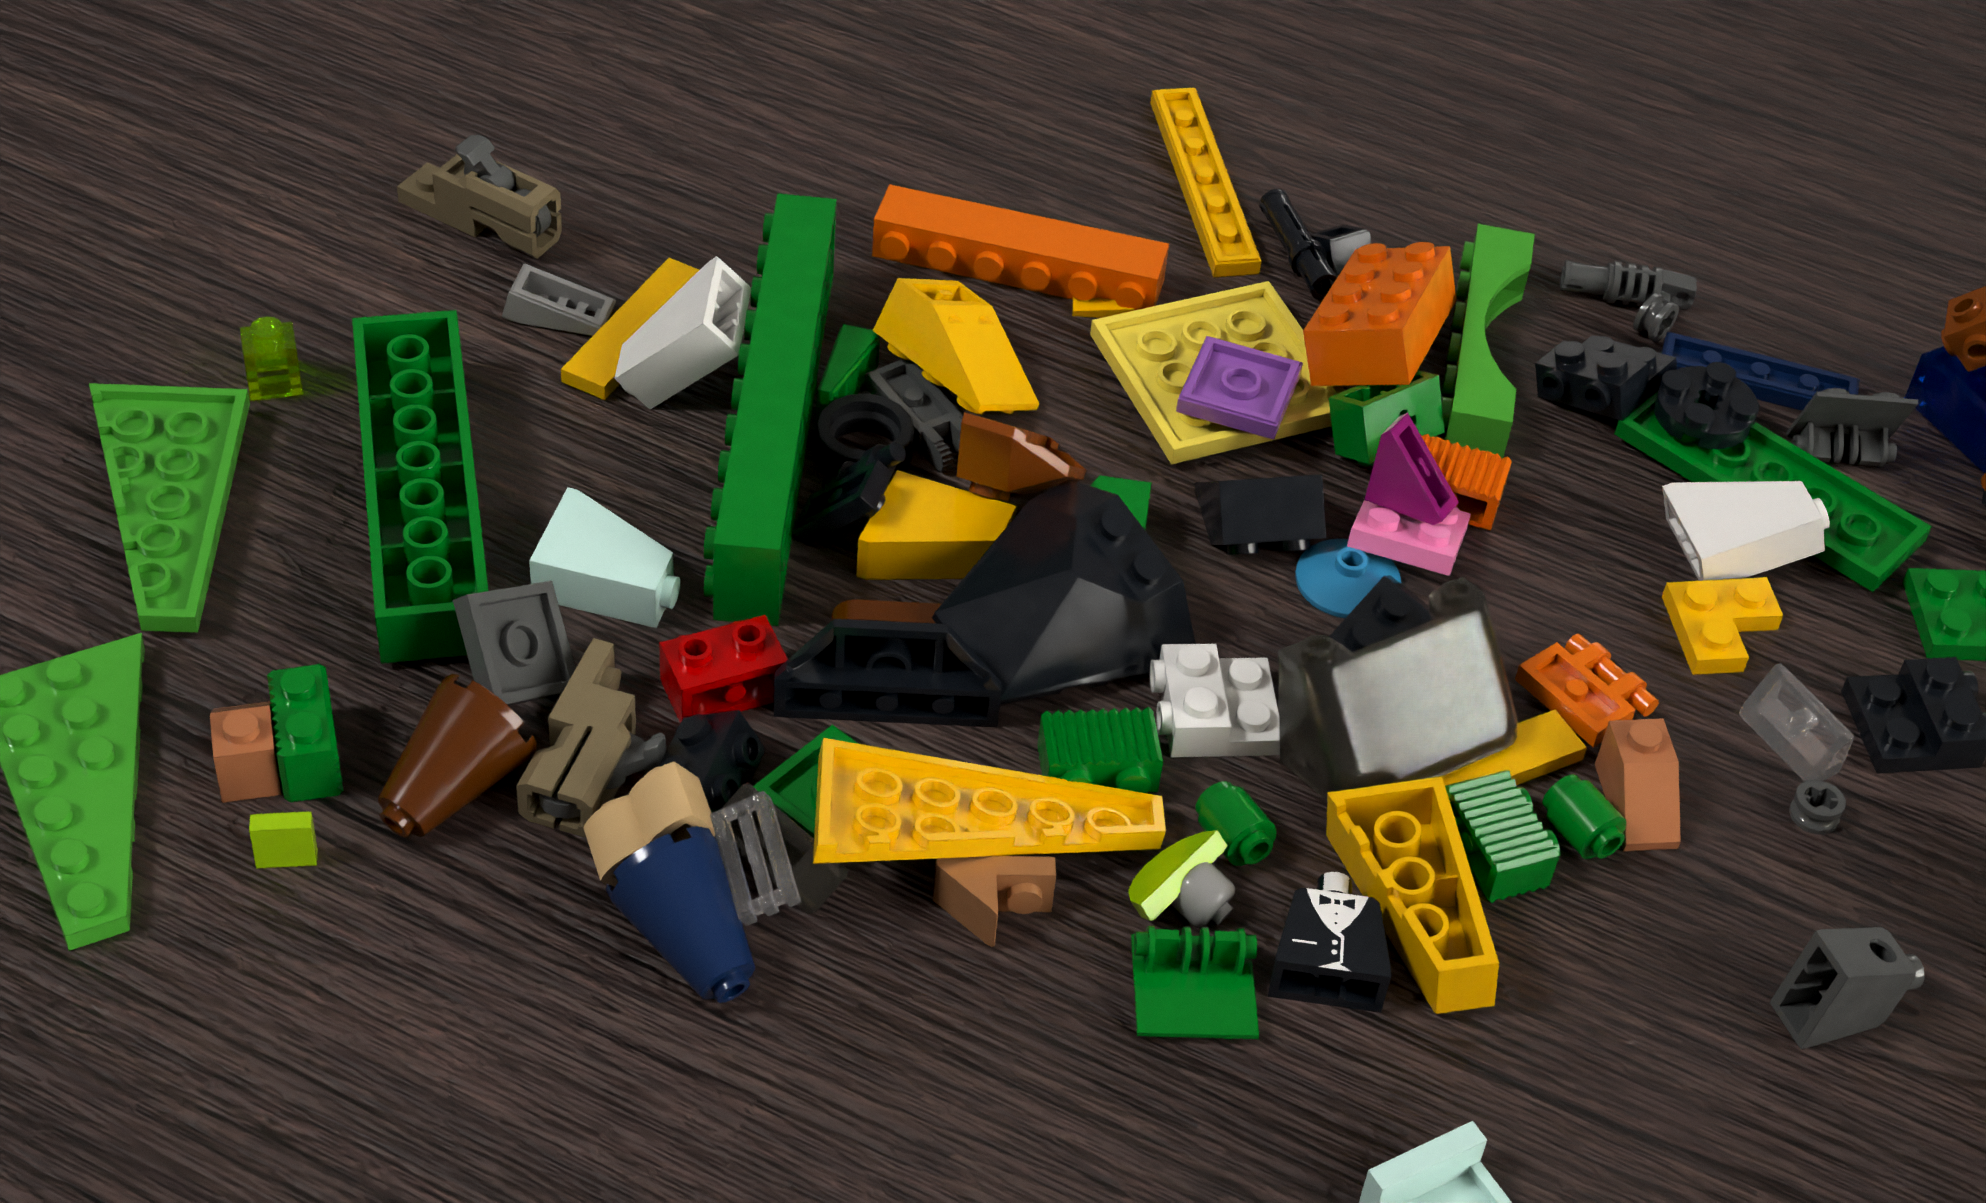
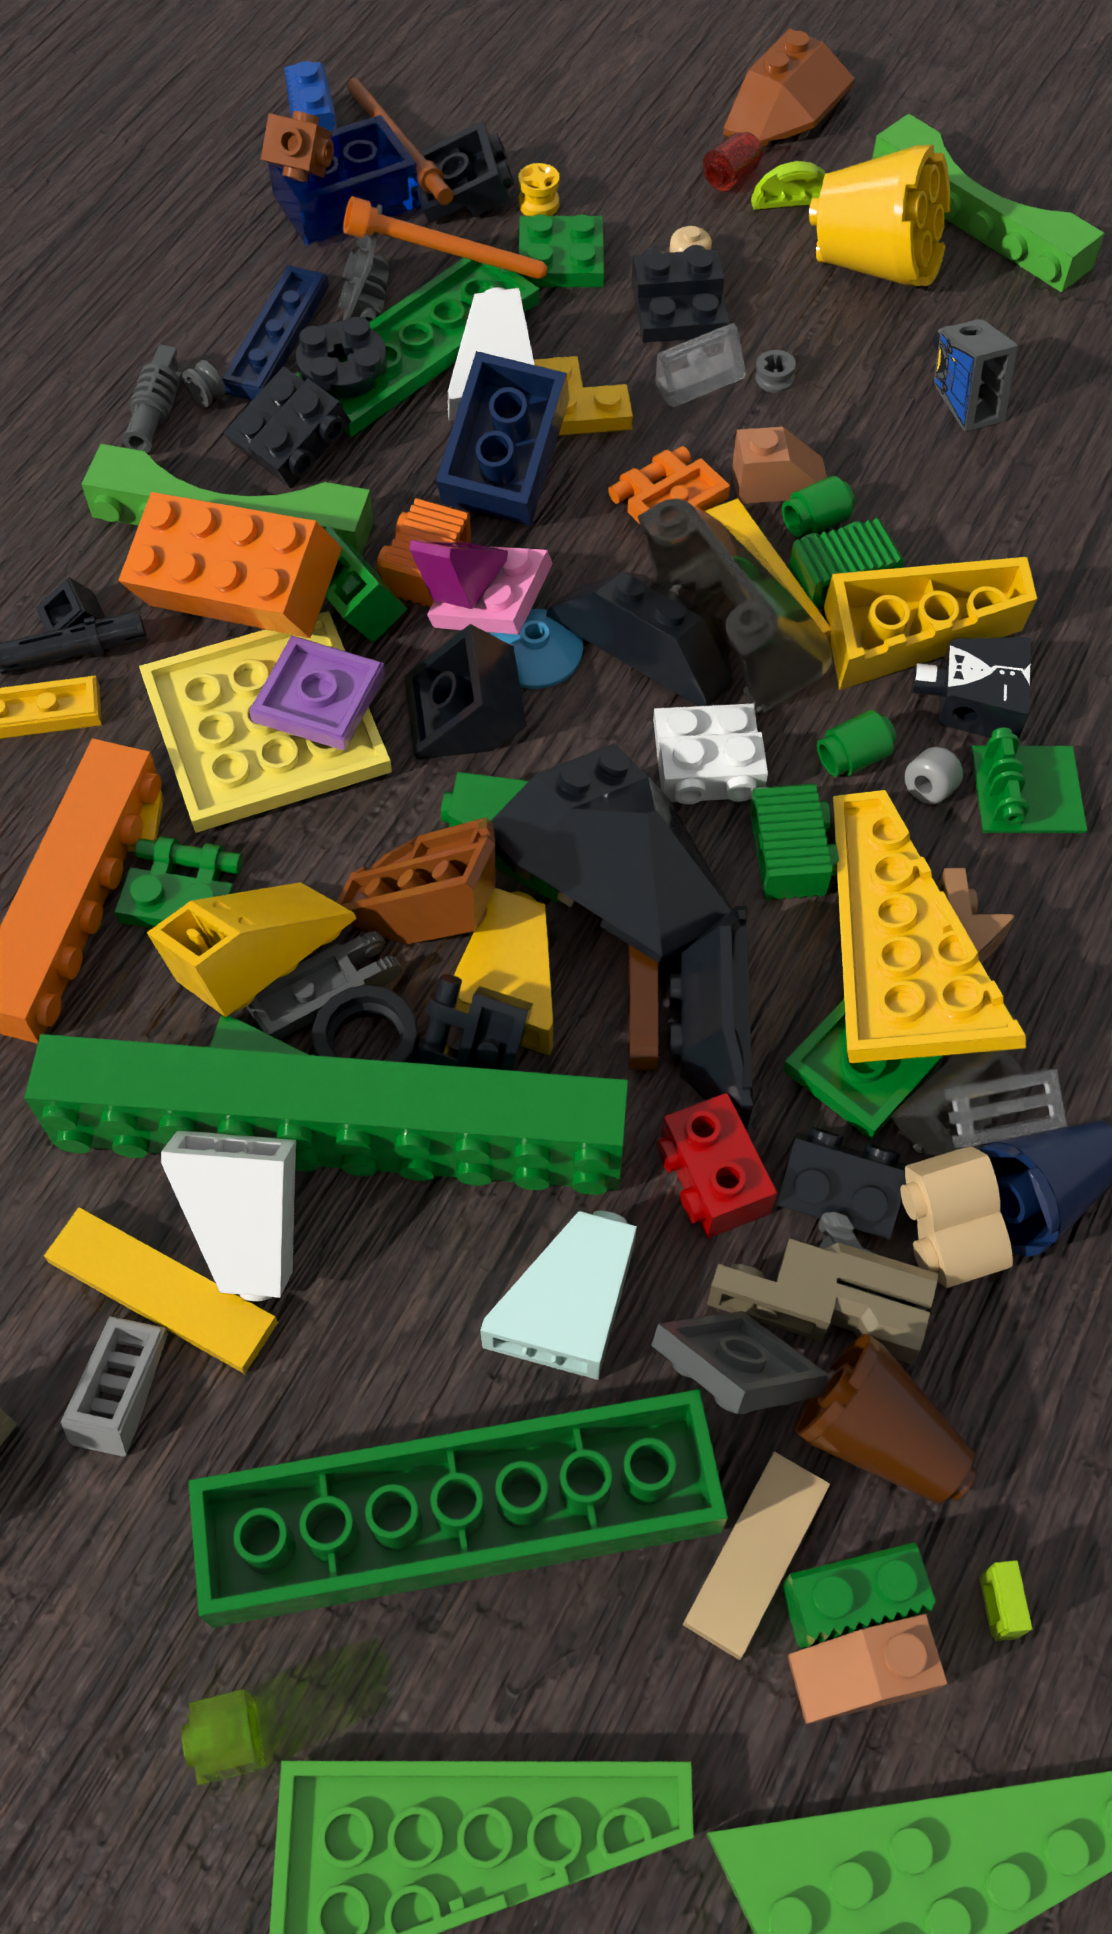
camera: 85 degrees left, 15 degrees up
lime tile [1128,830,1227,921] -> none
none -> green plate [115,836,243,928]
none -> orange piece [343,196,548,279]
none -> dark blue brick [436,351,569,526]
none -> tan tile [683,1451,830,1660]

